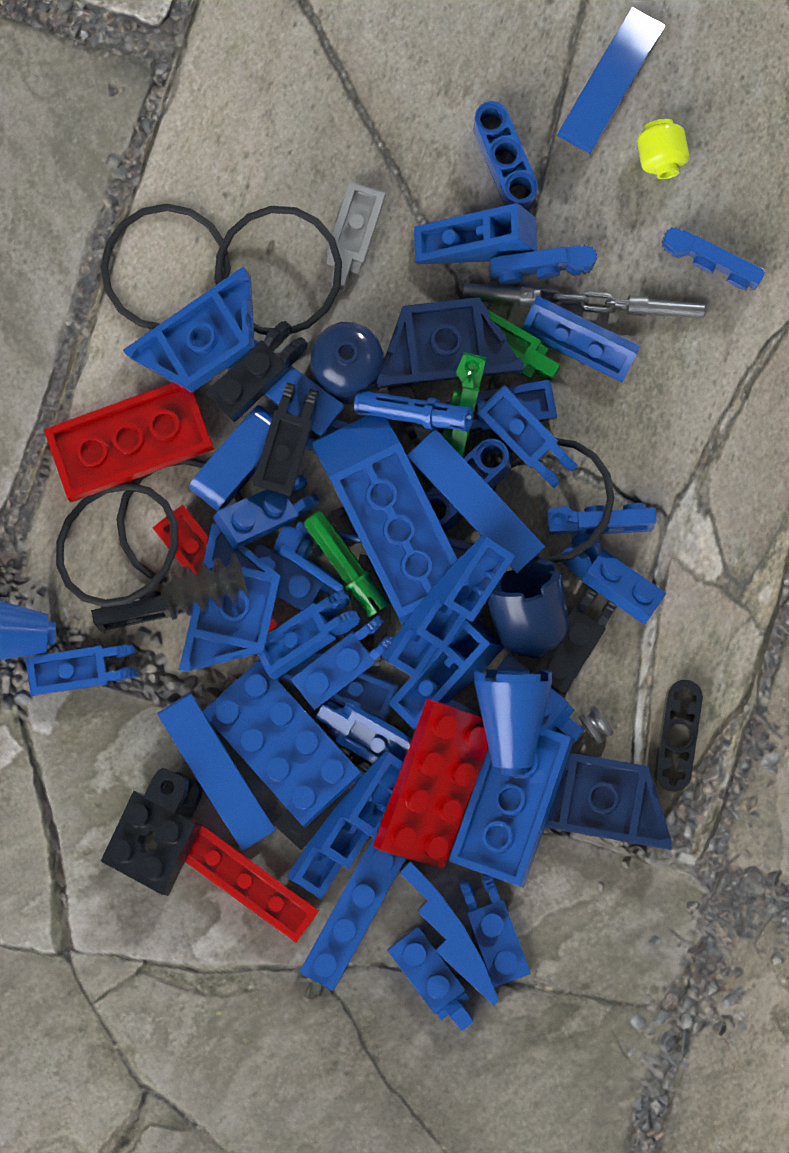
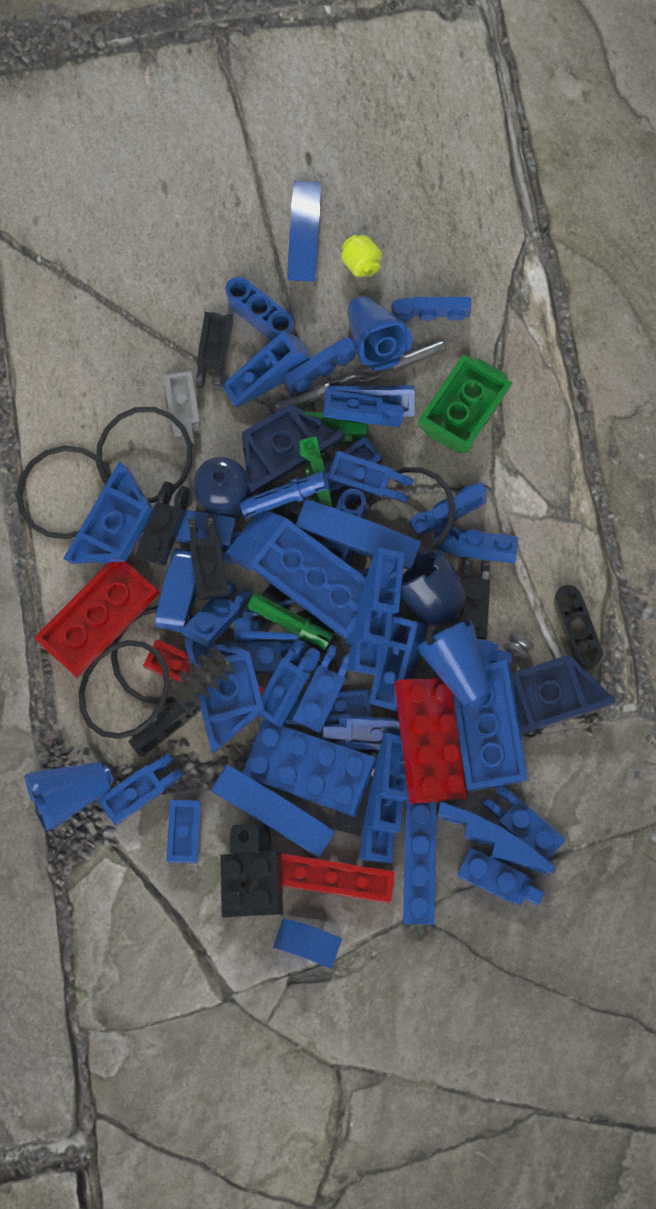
camera: 25 degrees left, 10 degrees down
none -> blue plate [166,800,202,864]
none -> black hinge [196,312,234,391]
none -> blue slope [273,918,342,969]
none -> blue hinge [323,390,404,427]
none -> blue cone [347,296,412,371]
none -> green slope [417,354,513,453]

